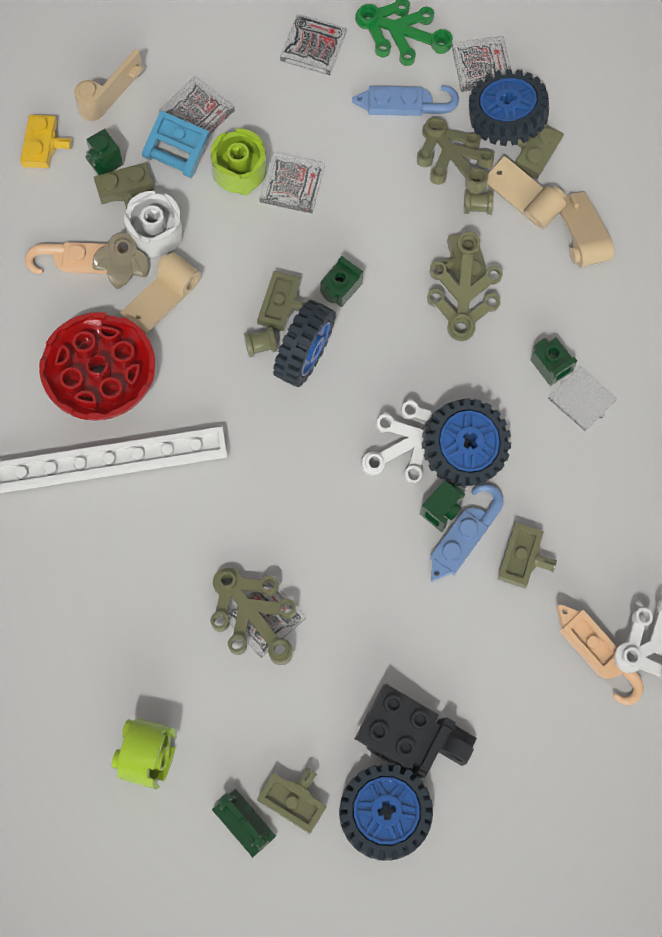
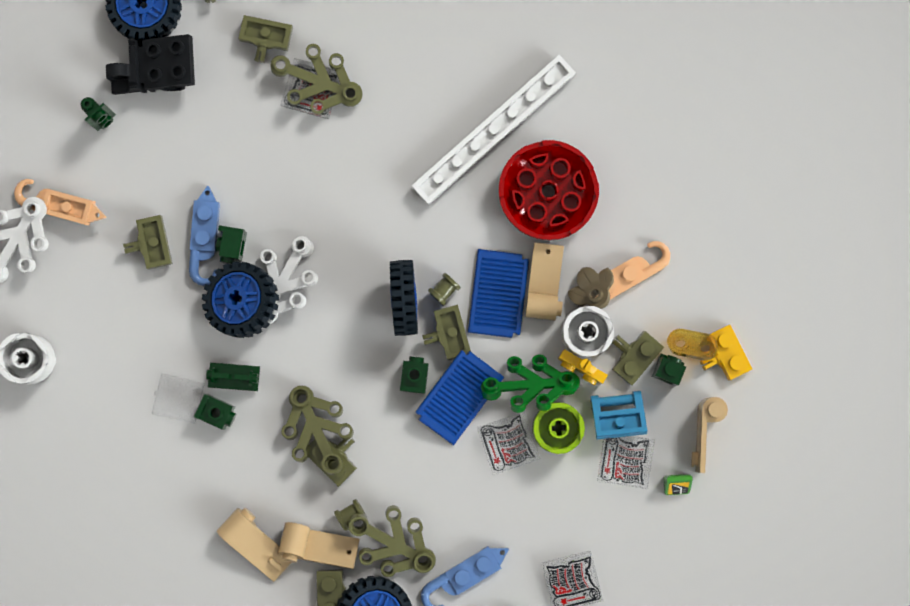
camera: 150 degrees right, 15 degrees up
none -> dark green hinge [80,97,116,131]
none -> dark green hinge [206,362,260,391]
none -> olive plate [238,15,293,63]
none -> blue window [415,350,504,446]
none -> blue window [468,249,529,338]
none -> green plant [481,355,580,413]
none -> yellow plate [558,349,608,386]
none -> slope [663,474,693,495]
none -> clear yellow plate [667,329,718,361]

